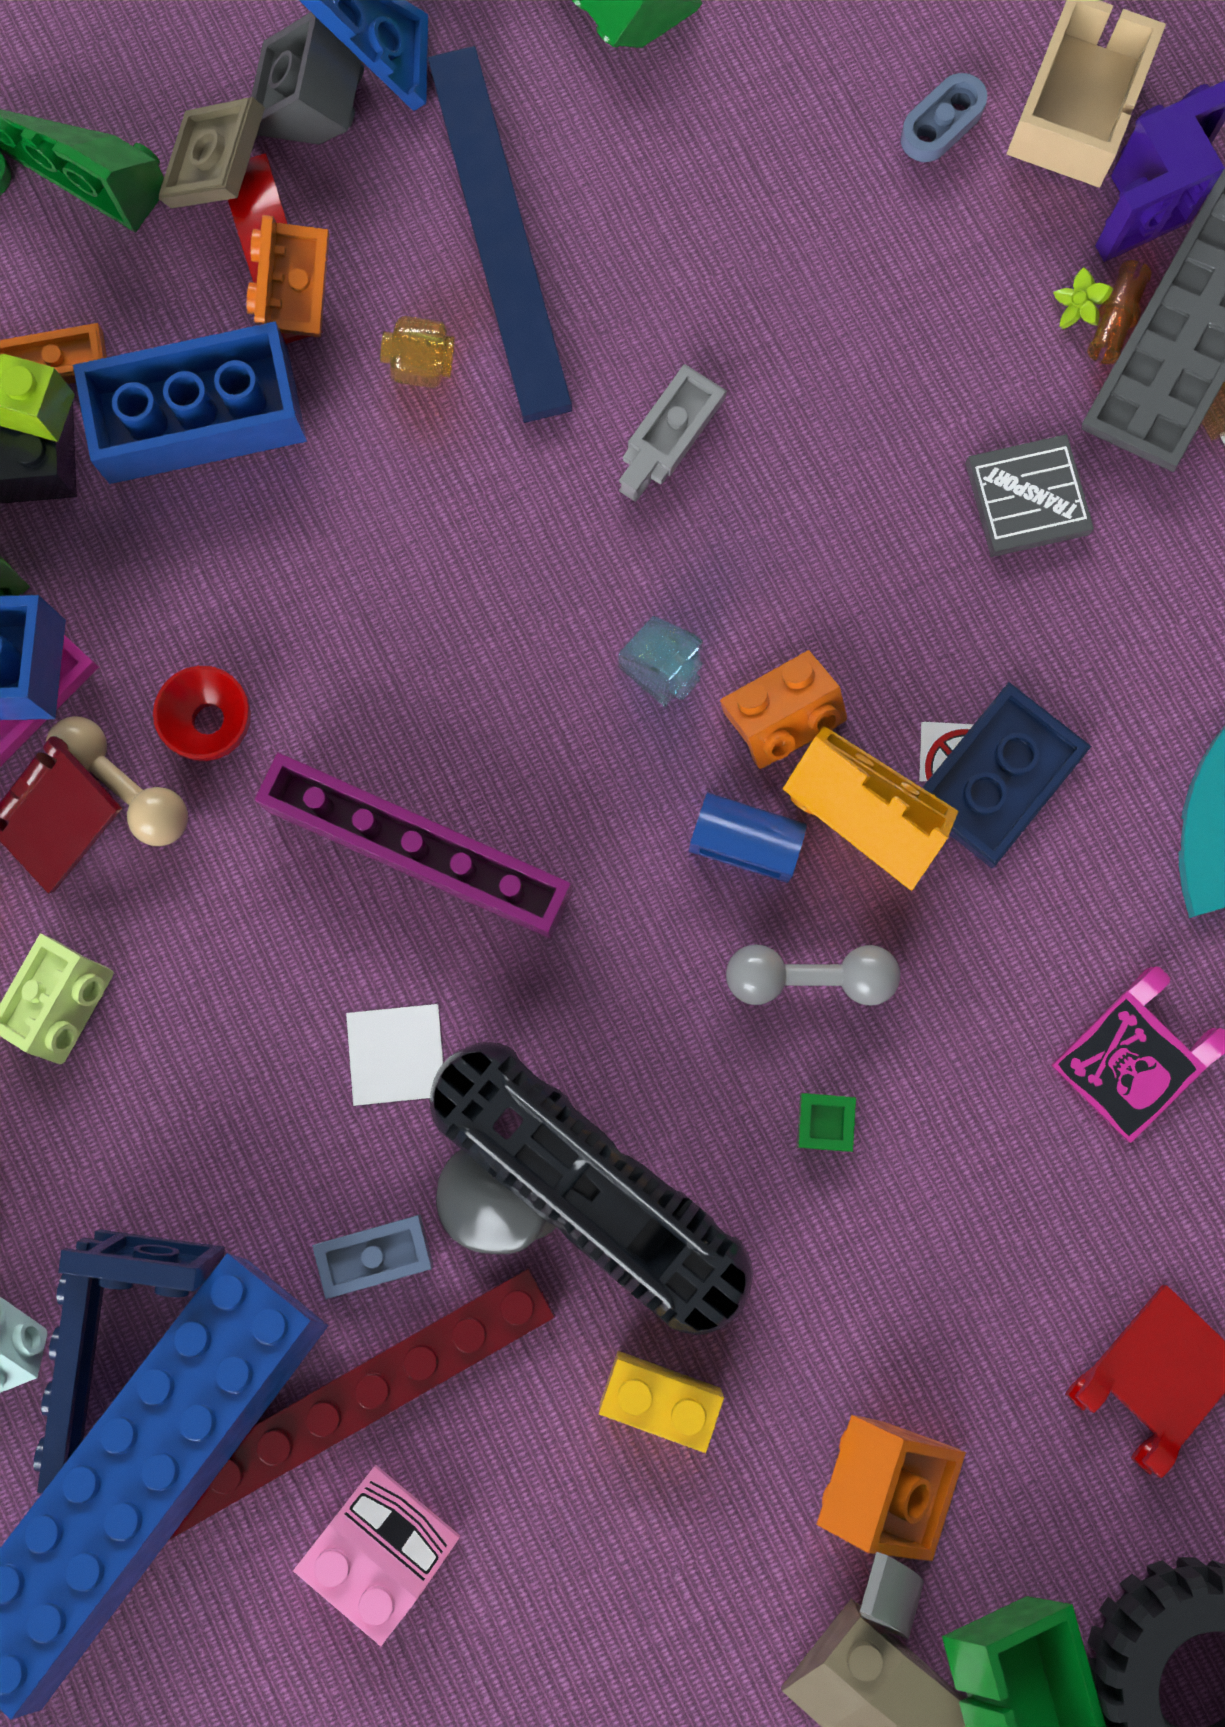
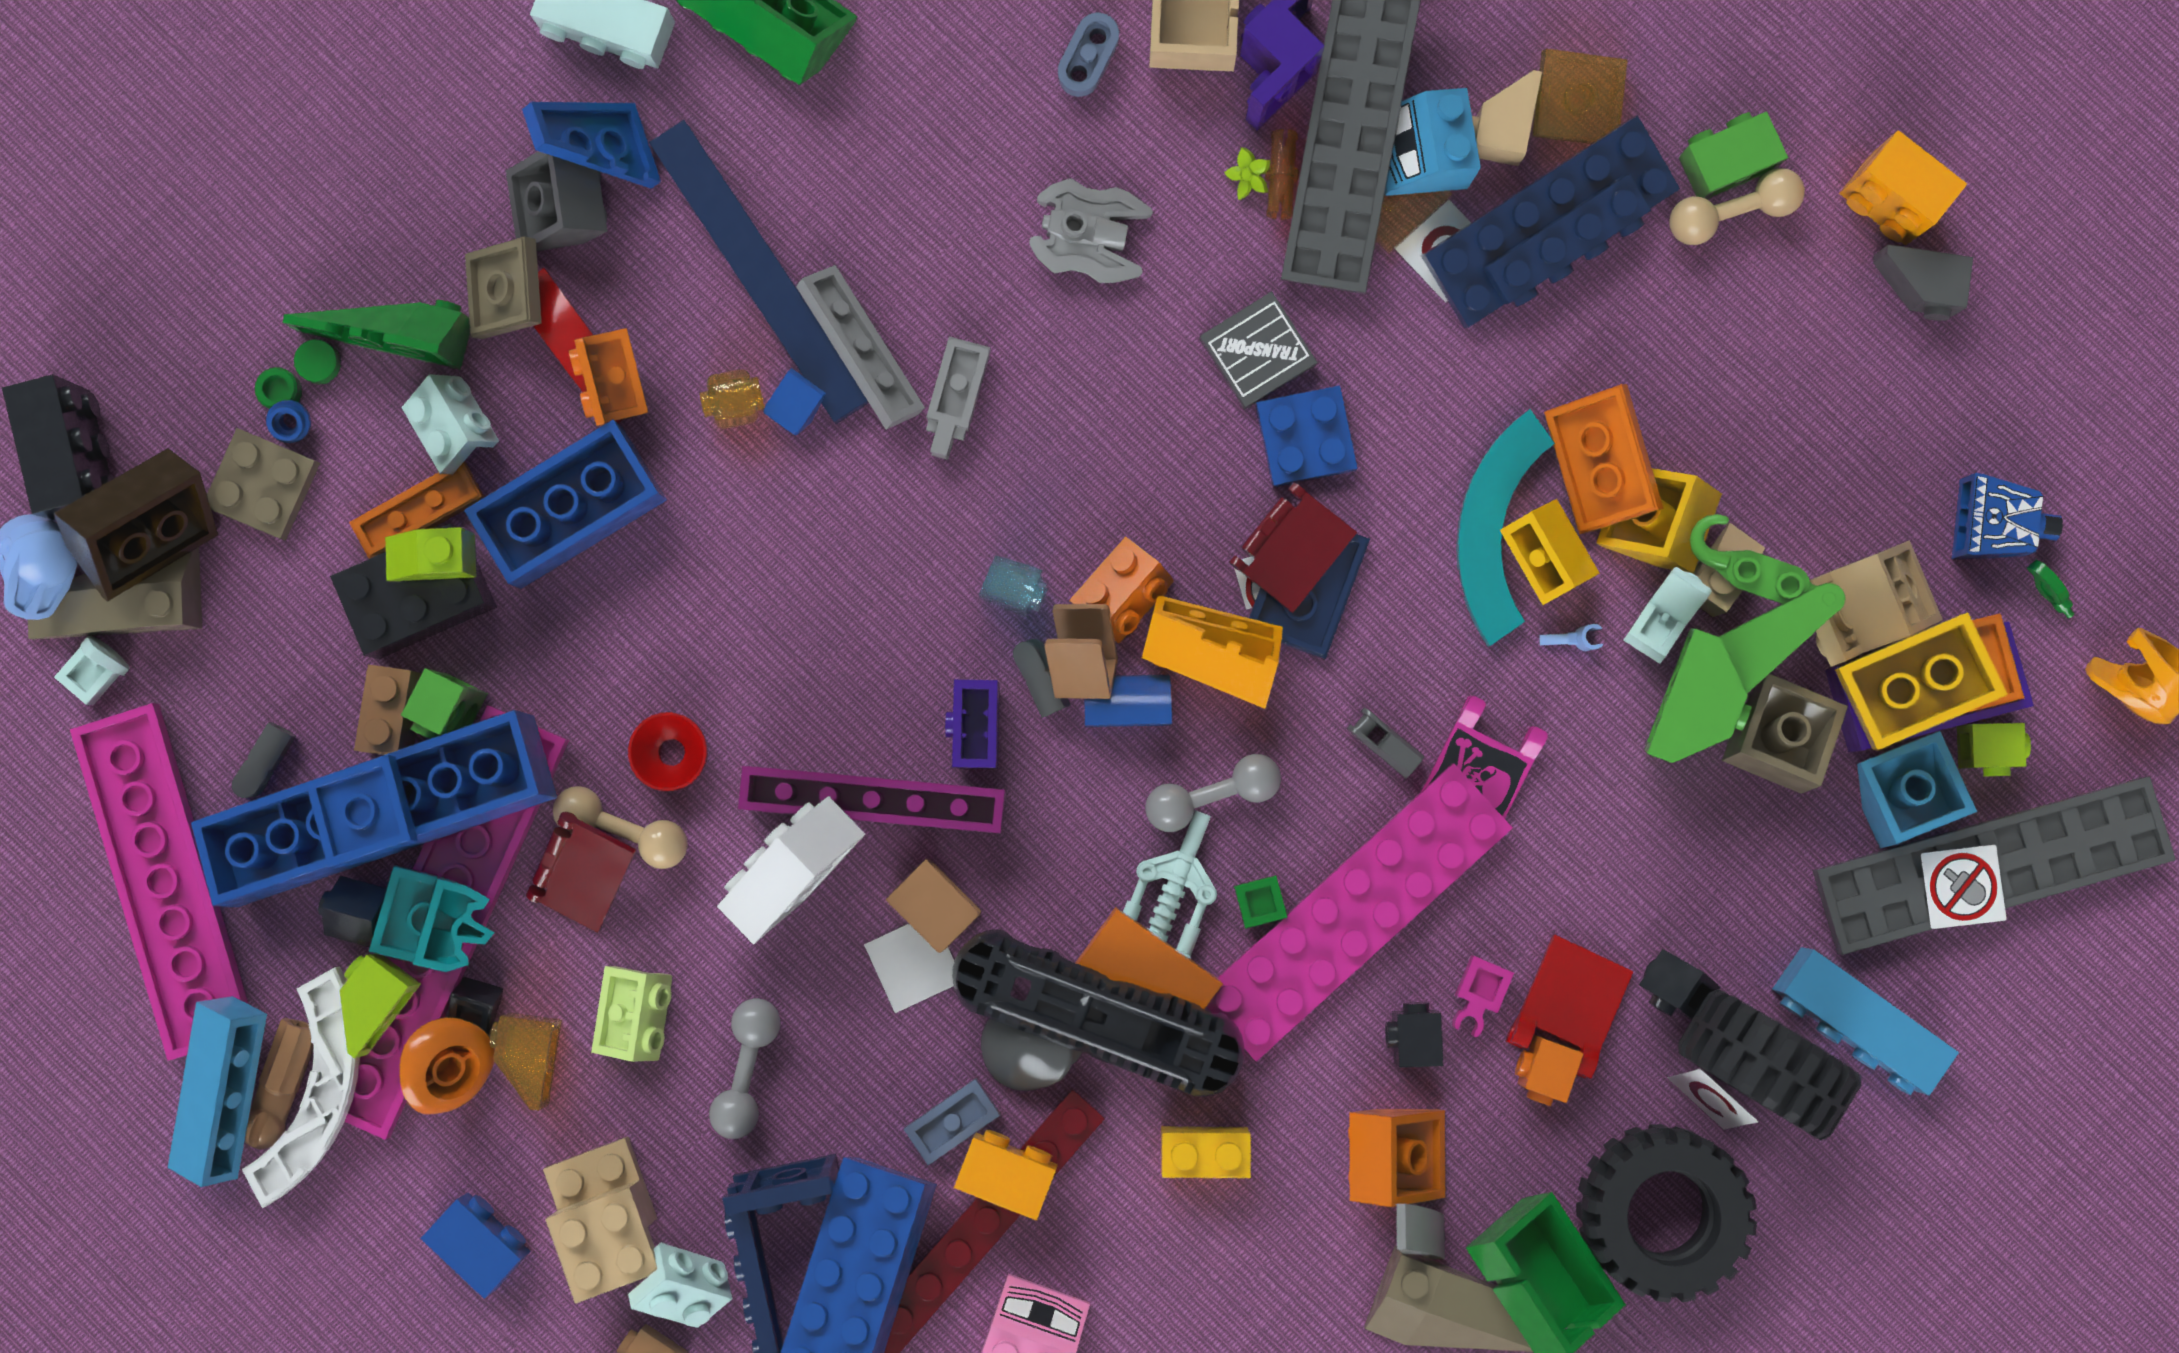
camera: 20 degrees left, 5 degrees up
none -> light aqua bracket [402,374,499,474]
none -> light grey piece [709,998,781,1139]
none -> white brick [717,796,865,945]
none -> blue slope [763,368,826,435]
none -> light grey plate [796,265,925,430]
none -> medium nougat piece [886,859,981,953]
none -> dark purple brick [945,680,1000,769]
none -> light orange brick [954,1129,1058,1221]
none -> dark grey bar [1013,639,1071,718]
none -> light grey piece [1029,178,1153,283]
none -> medium nougat piece [1045,604,1118,699]
none -> orange tile [1075,907,1223,1009]
none -> light aqua bar [1123,810,1217,959]
none -> dark pink plate [1206,764,1513,1062]
none -> dark red piece [1229,482,1357,613]
none -> blue plate [1255,385,1358,488]
none -> dark grey bar [1347,708,1425,778]
none -> black brick [1385,1002,1443,1067]
none -> dark pink plate [1452,955,1514,1037]
none -> orange brick [1515,1035,1584,1106]

